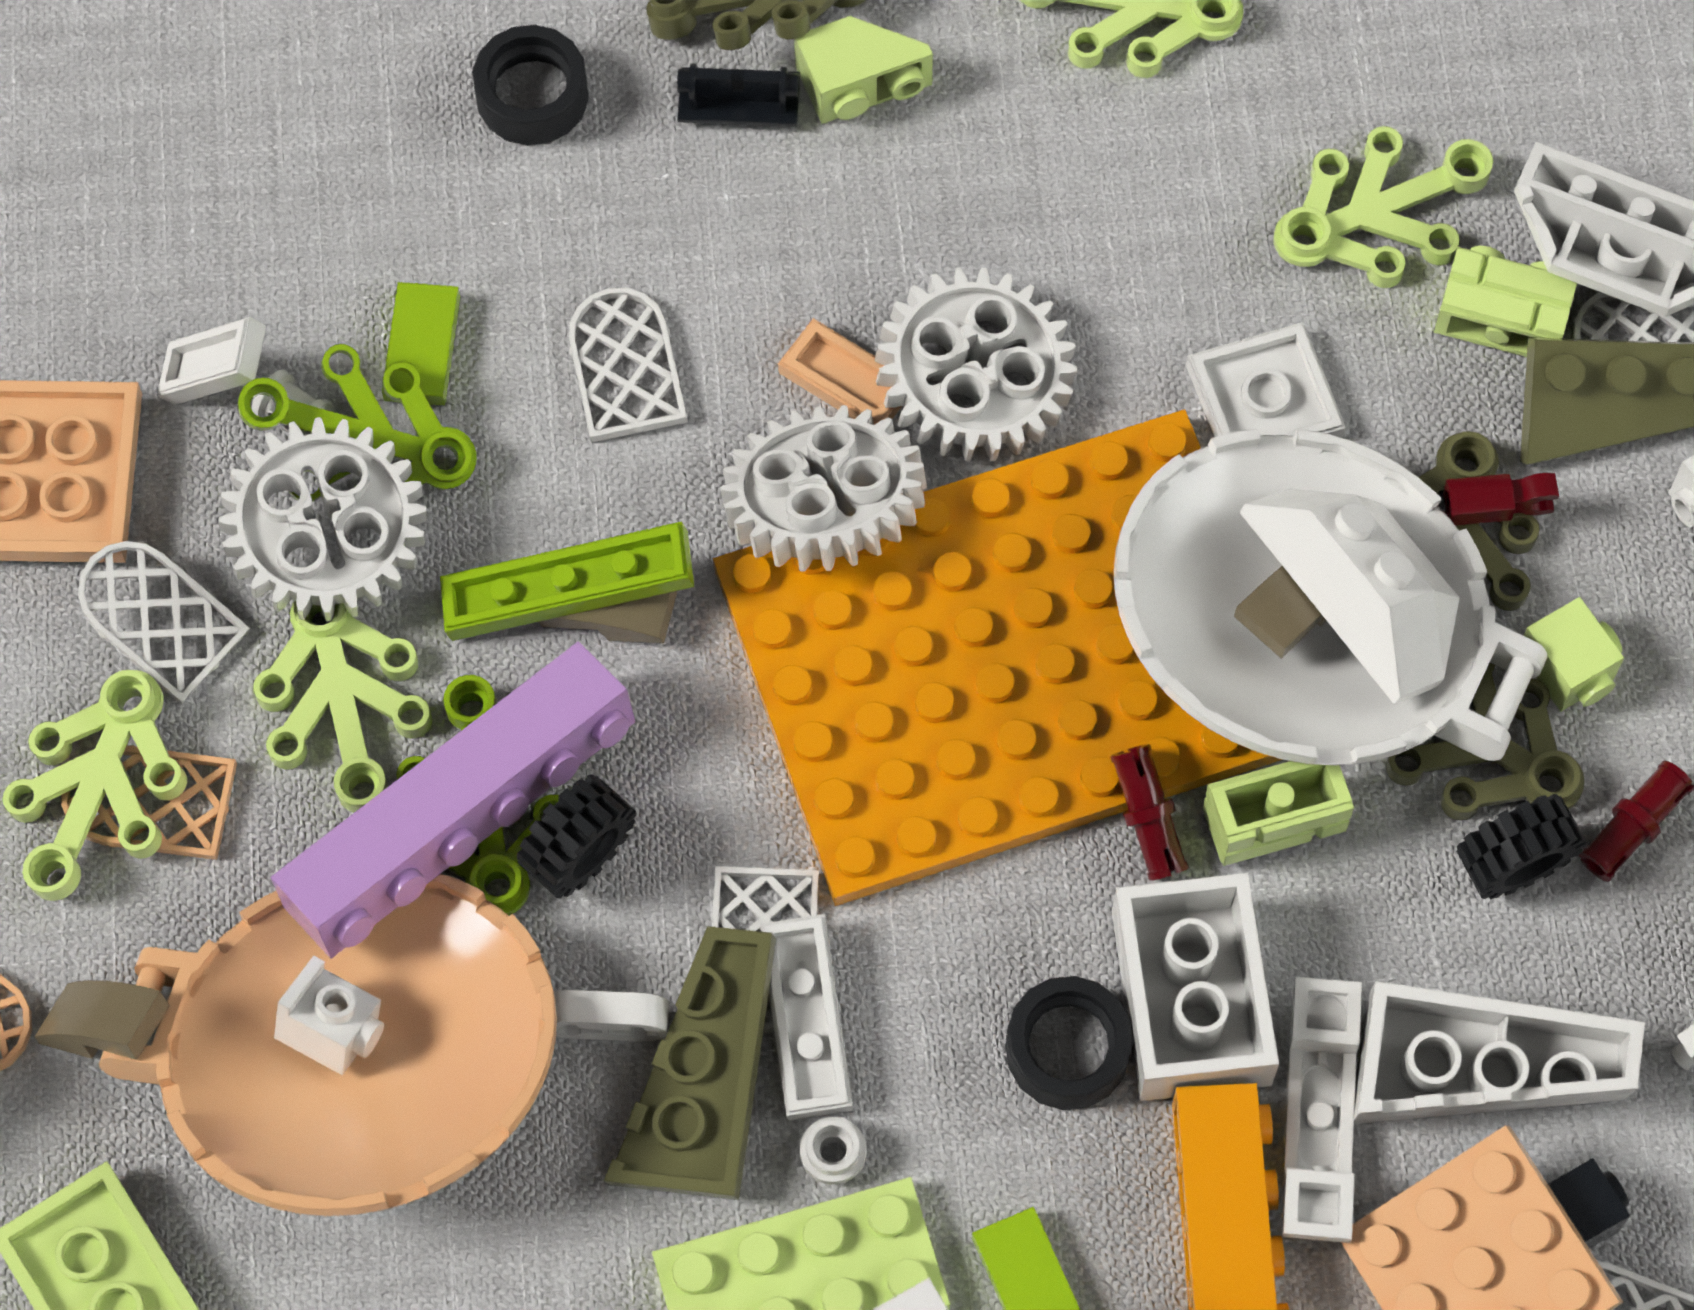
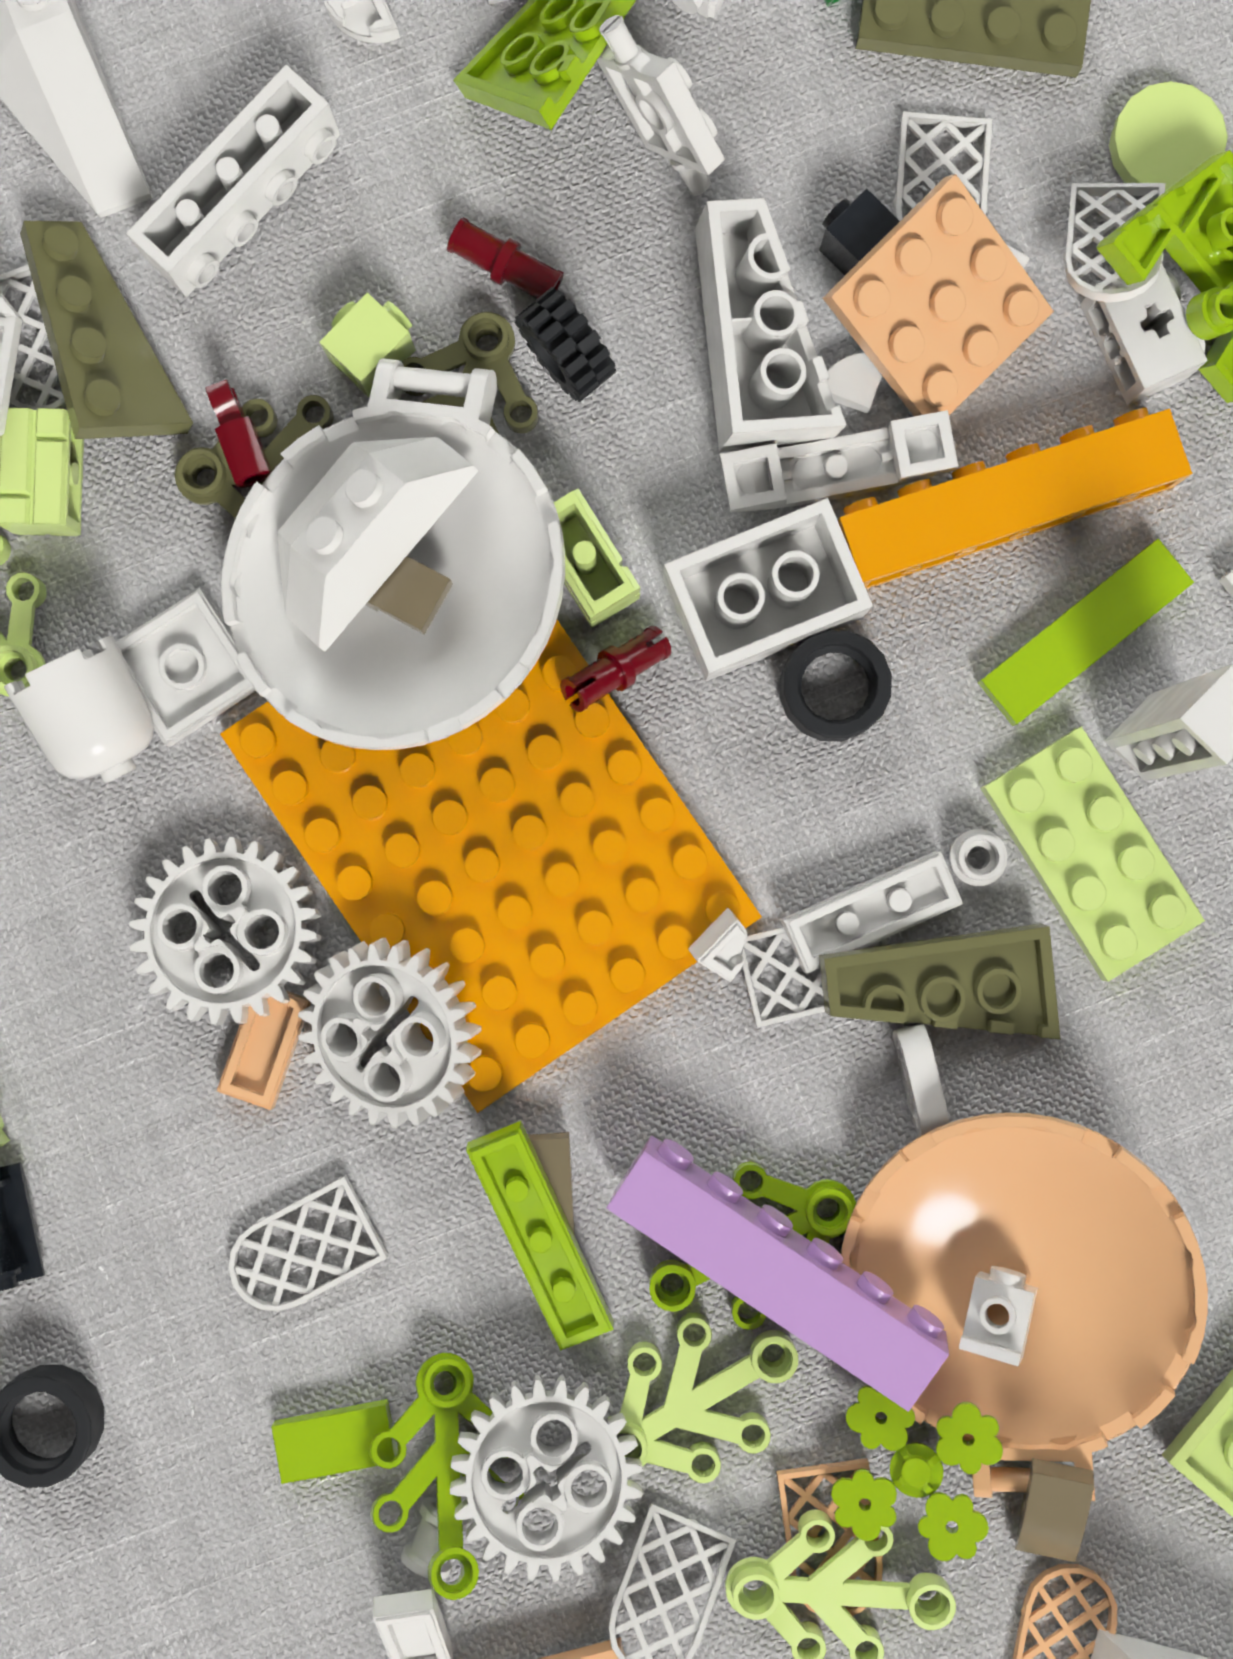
camera: 105 degrees left, 20 degrees up
black tyre [517,775,637,899] -> none
none -> white cylinder [4,635,154,784]
none -> white tile [688,908,747,982]
none -> white tile [827,353,882,414]
none -> lime plant [831,1385,1003,1561]

